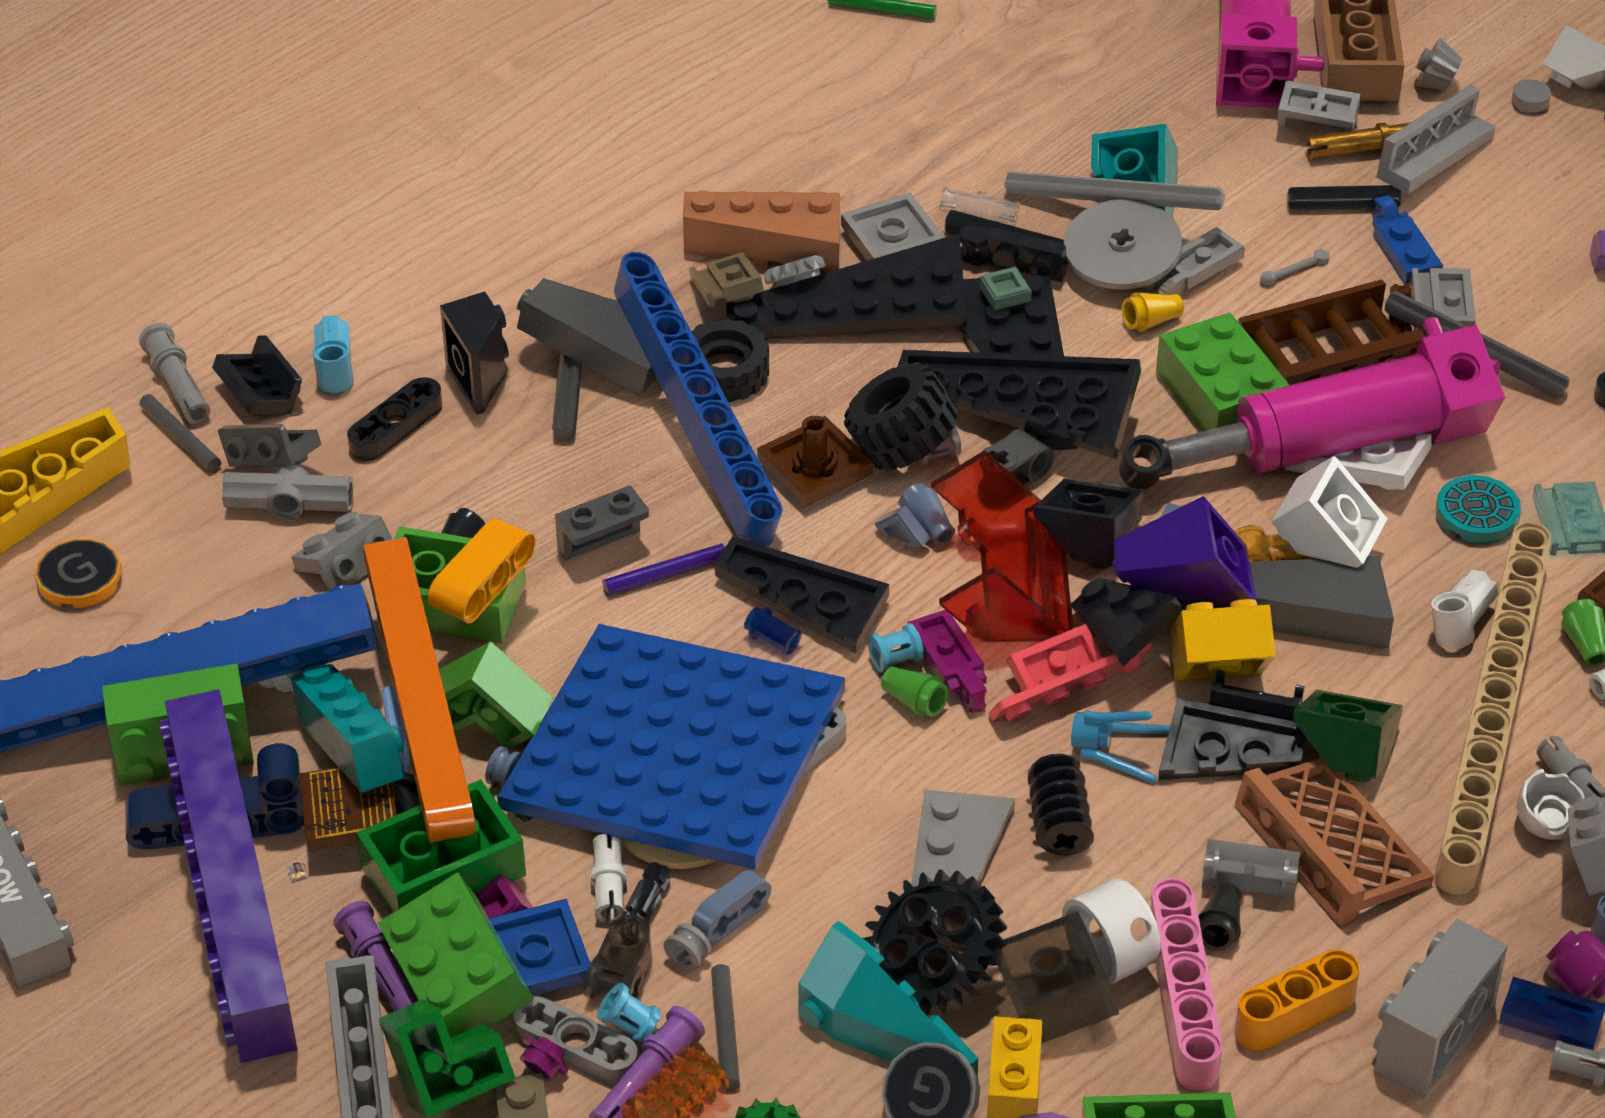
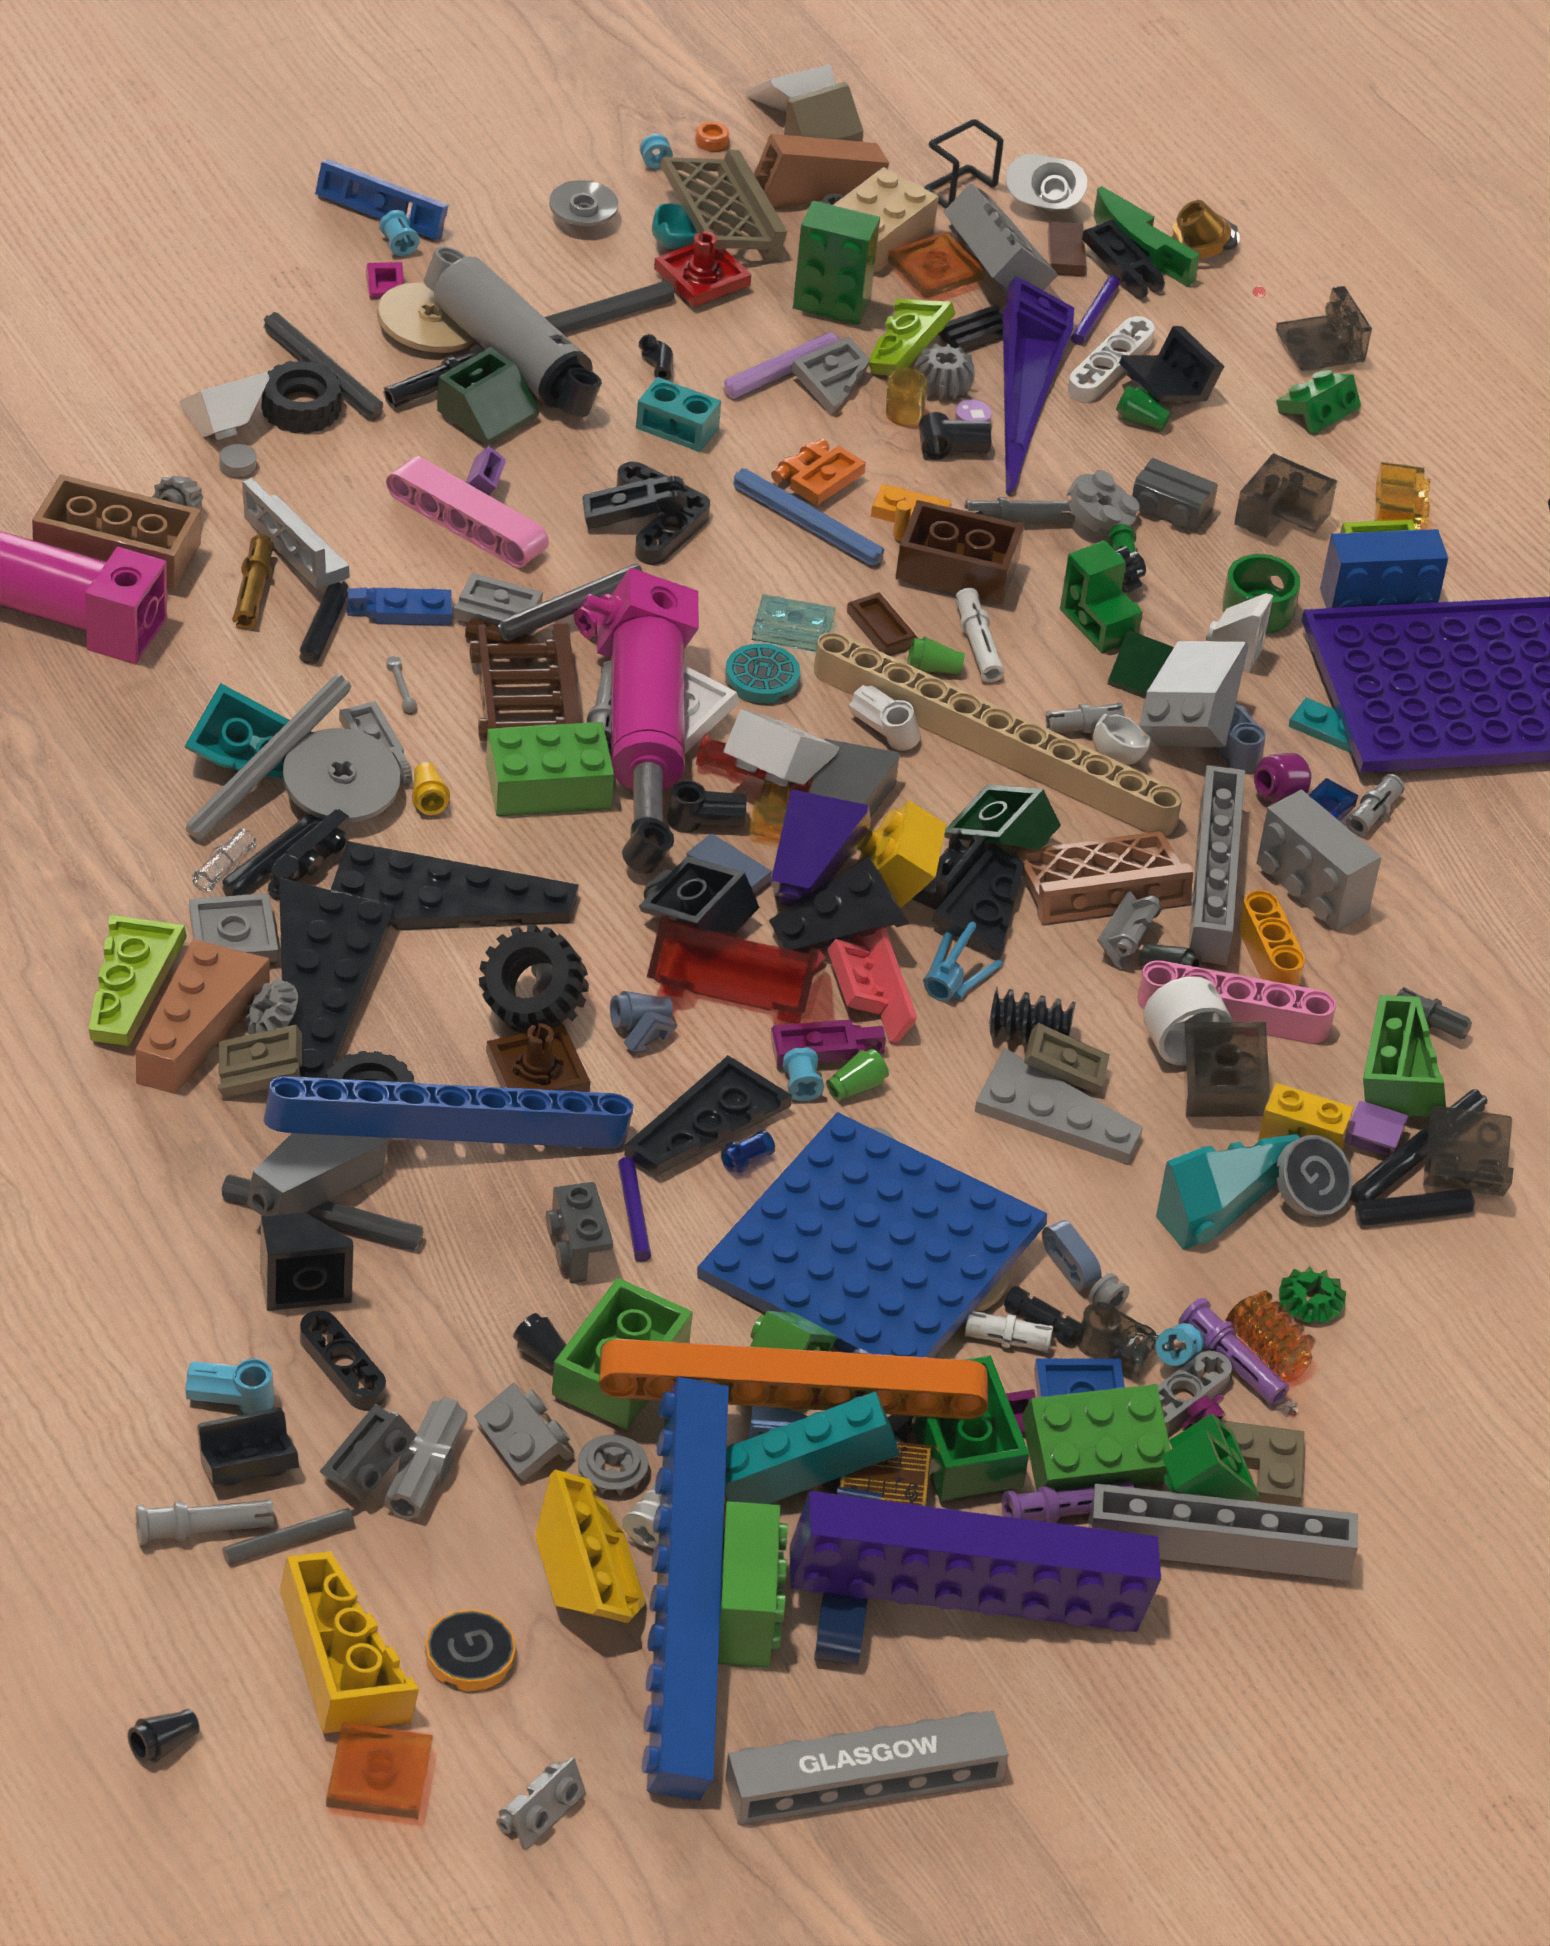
camera: 80 degrees left, 0 degrees up
light orange beam [427,517,536,624] -> none
dark grey bar [711,964,740,1091] -> none
black gear [863,869,1007,1016] -> none
black wing [897,350,1141,459] -> none
dark grey piece [978,429,1054,501] -> none
sand green tile [979,267,1032,311] -> none
light grey hinge [1278,80,1361,132] -> none
none -> lime wing [88,915,187,1046]
none -> bright pink beam [386,456,549,568]
none -> yellow wedge [535,1469,646,1623]
none -> black piece [667,780,747,832]
none -> dark tan plate [1024,1023,1110,1094]
none -> light grey brick [1188,765,1245,965]

